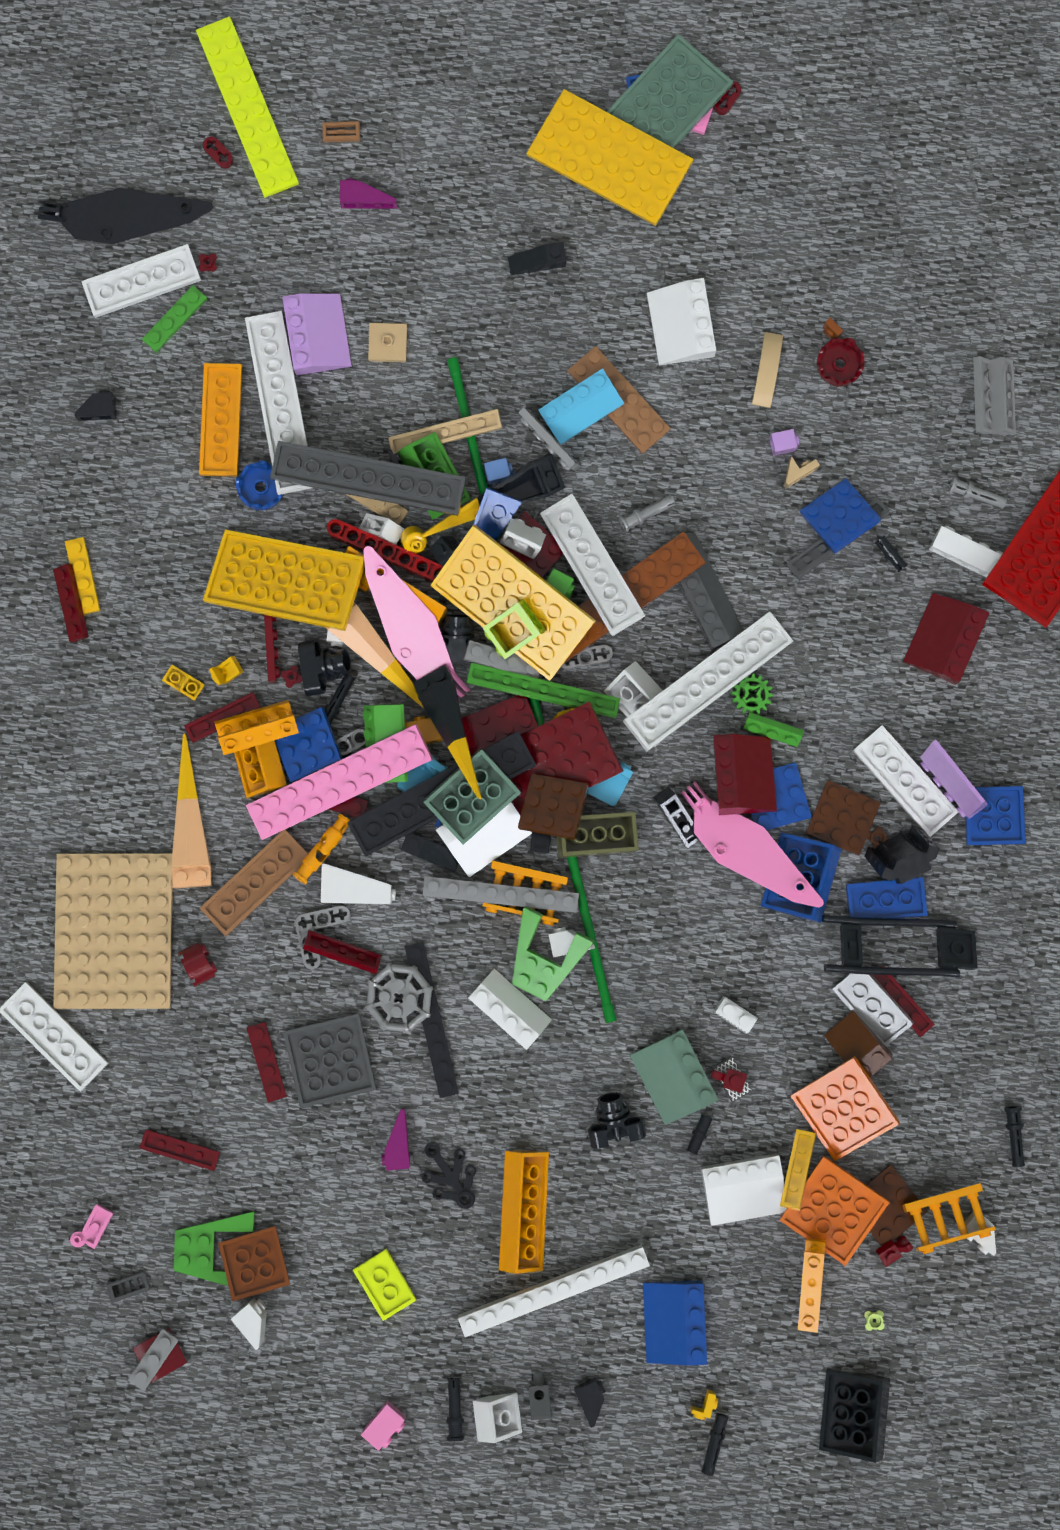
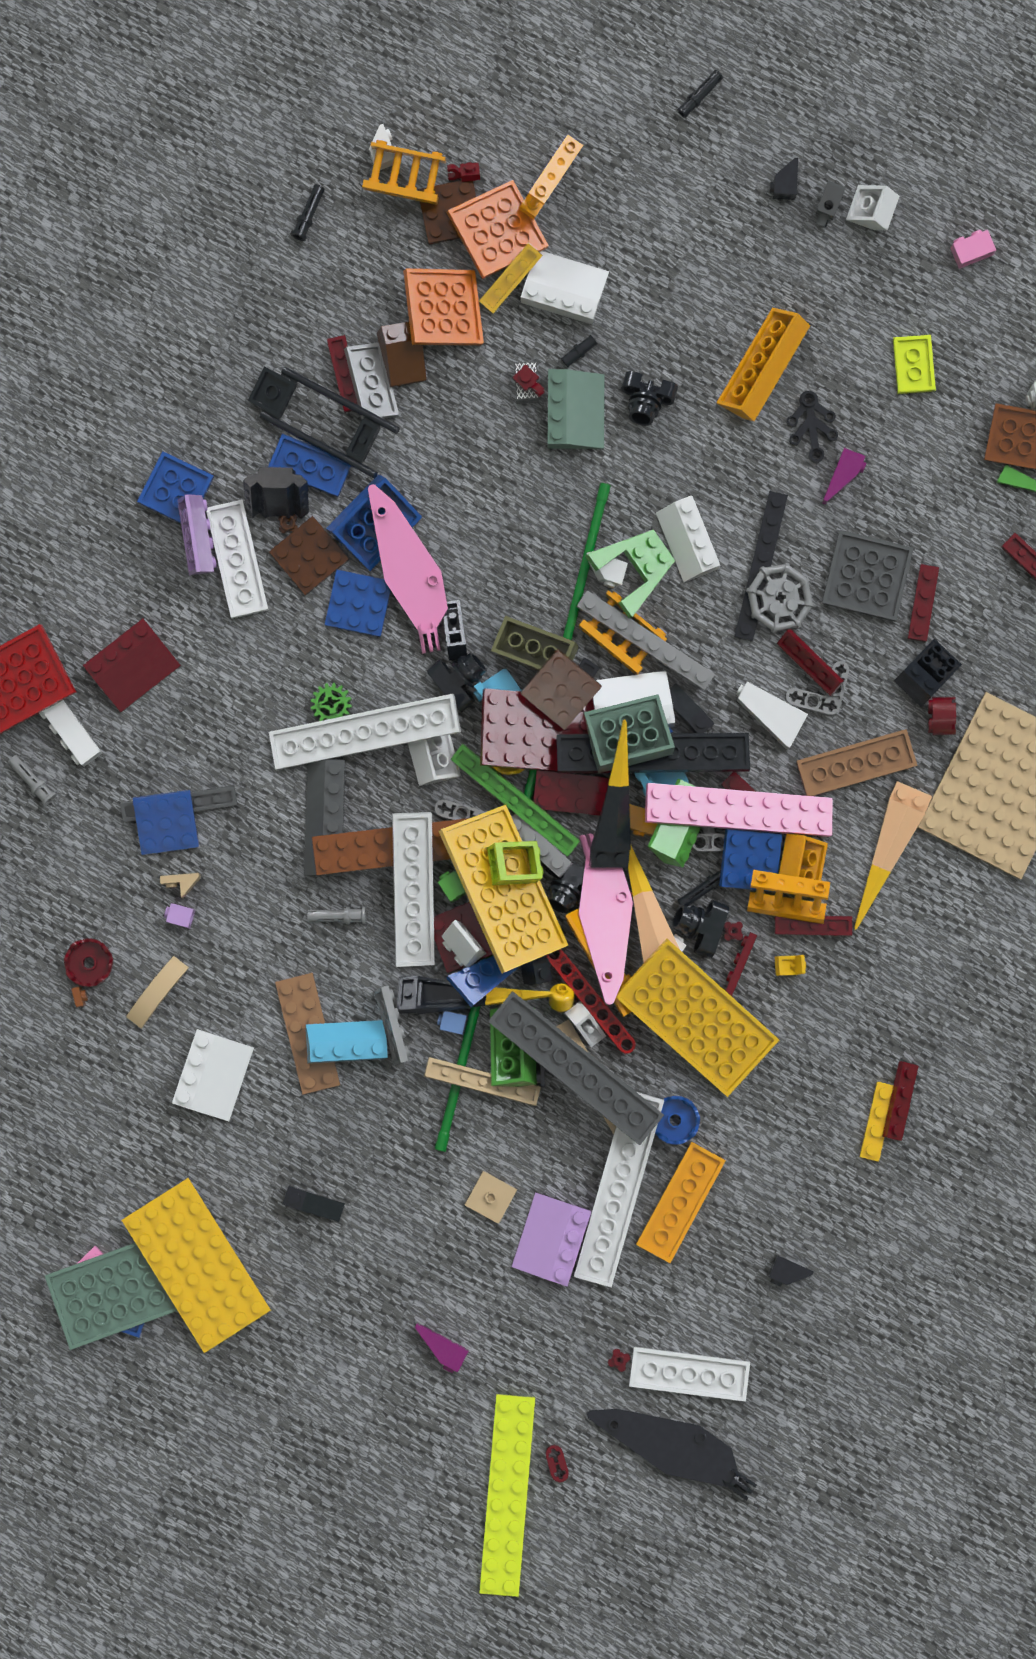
camera: 155 degrees left, 0 degrees up
bright green plate [142,285,207,353] -> none
yellow slope [162,665,205,701] -> none
light orange piece [292,814,350,885] -> none
medium nougat tile [322,121,360,142] -> none
black pin [446,1378,464,1441] -> none
white brick [458,1244,650,1337] -> none
blue slope [643,1280,707,1365] -> none
yellow bracket [690,1389,718,1420] -> none
dark red slope [713,734,777,815] -> none
dark red beam [714,81,741,115] -> none
white brick [714,996,758,1034] -> none
bright green plate [743,712,804,747] -> none
black slope [819,1369,890,1463] -> none
yellowish green plate [864,1310,885,1331] -> none
black pin [875,536,908,572] -> none
none -> black beam [427,652,487,713]
none -> black slope [894,639,962,707]

